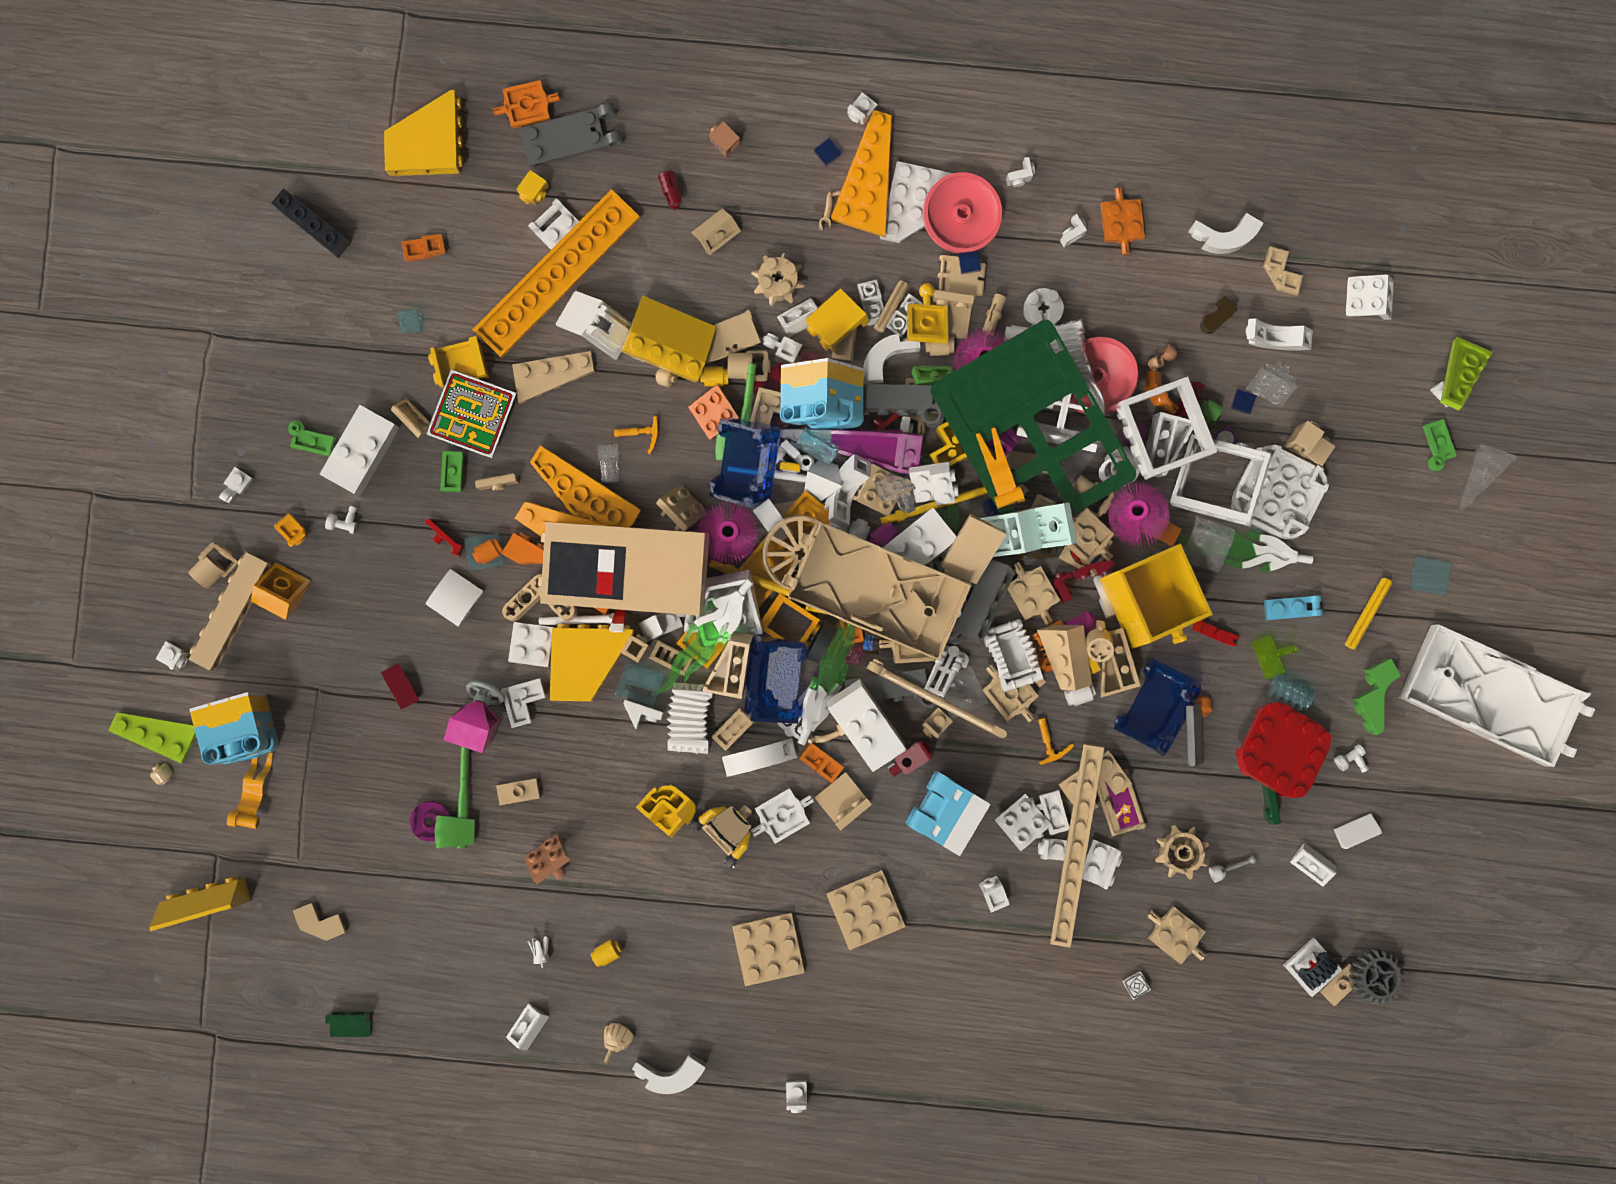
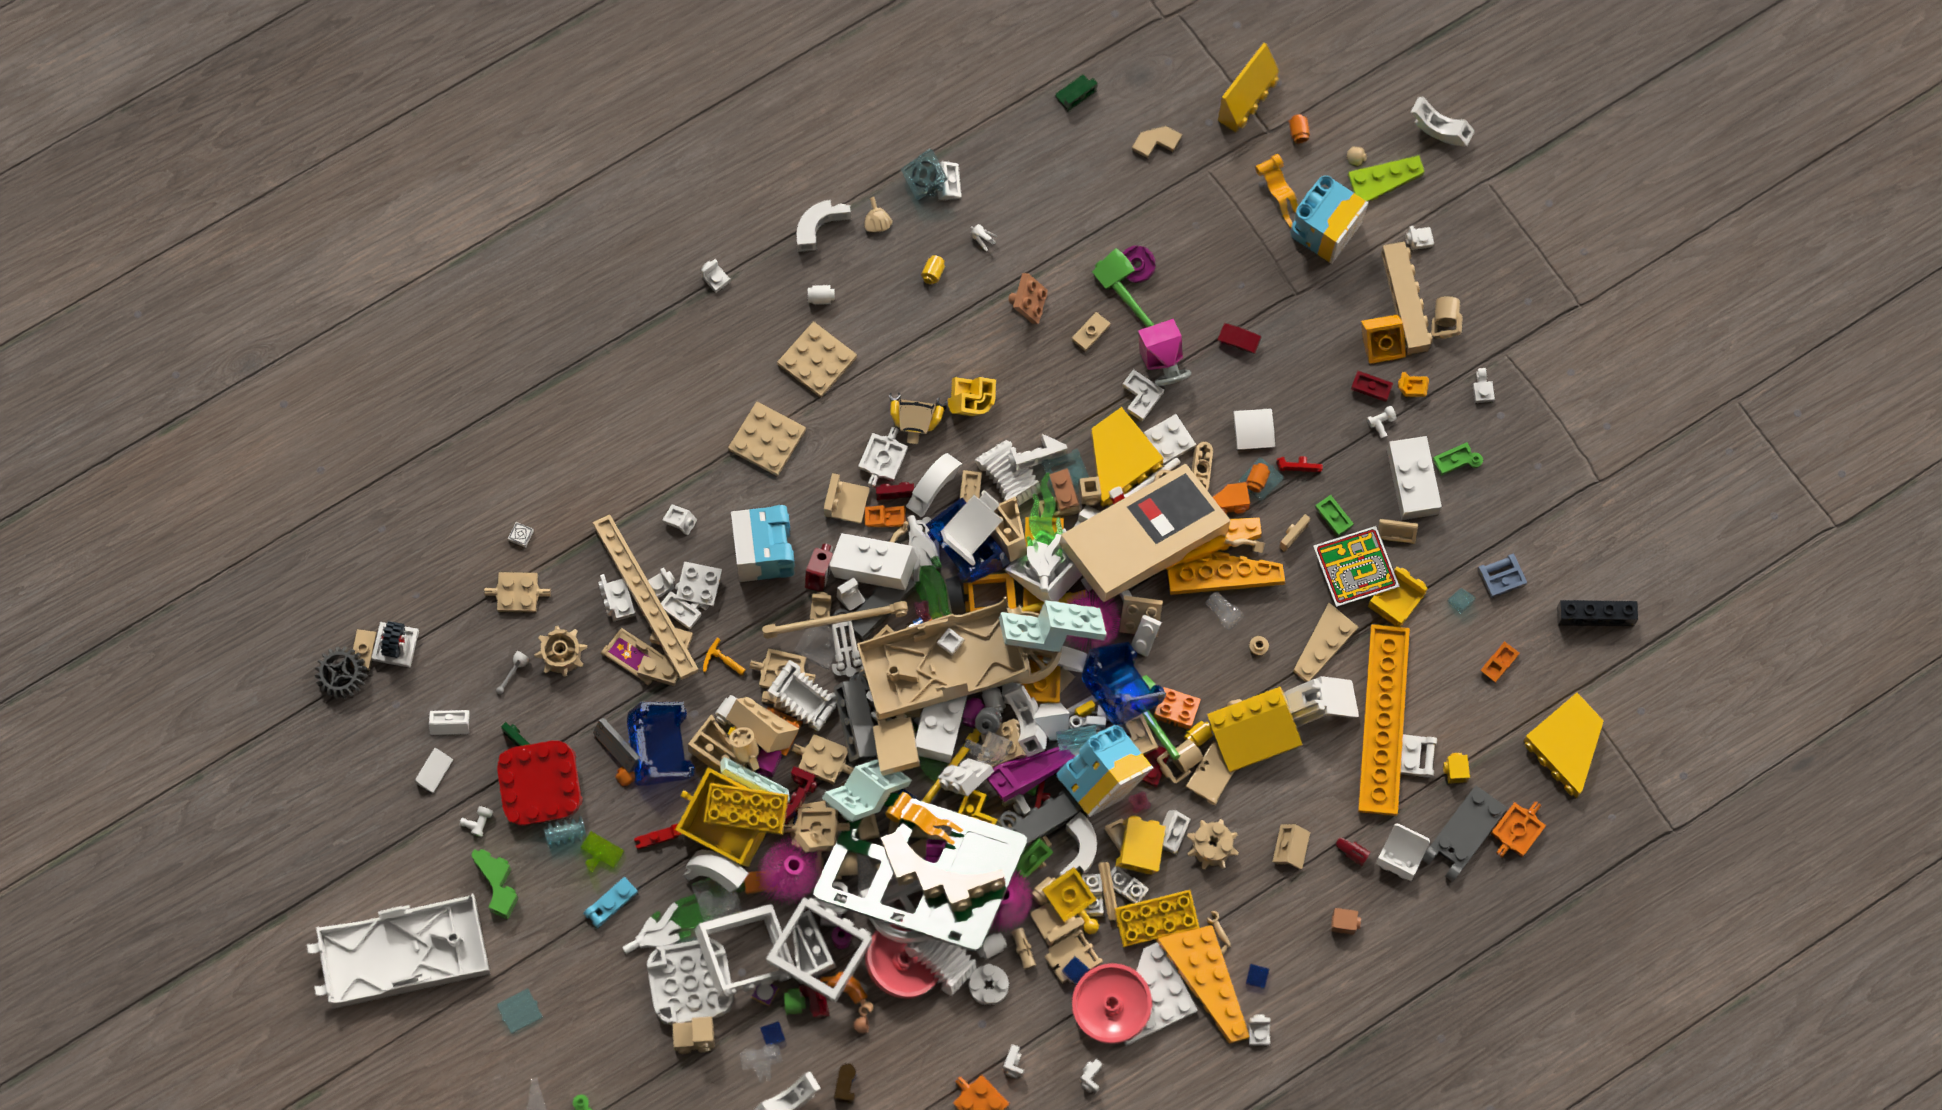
camera: 140 degrees right, 15 degrees down
light orange piece [614,416,658,454] -> none
white plate [763,333,802,363] -> none
yellow axle [1345,578,1392,649] -> none
none -> white arch [683,850,748,892]
none -> yellow tile [704,783,789,834]
none -> light aqua tile [720,757,790,804]
none -> tan plate [794,830,831,852]
none -> white brick [808,285,835,305]
none -> white slope [836,578,865,610]
none -> dark red plate [876,482,914,500]
none -> arch [881,831,1006,912]
none -> clear light blue piece [901,149,948,200]
none -> white tile [937,628,964,656]
none -> white piece [941,490,1003,566]
none -> dark grey head [975,707,1002,735]
none -> light aqua bracket [999,600,1106,652]
none -> white bracket [1008,447,1038,471]
none -> nougat plate [1049,468,1079,511]
none -> yellow tile [1113,890,1200,947]
none -> white plate [1130,615,1162,657]
none -> tan piece [1225,538,1265,553]
none -> tan plate [1249,636,1269,655]
none -> orange brick [1289,115,1310,144]
none -> dark red plate [1351,371,1393,402]
none -> white bracket [1376,824,1430,881]
none -> white arch [1411,97,1474,146]
none -> sand blue plate [1477,554,1527,598]

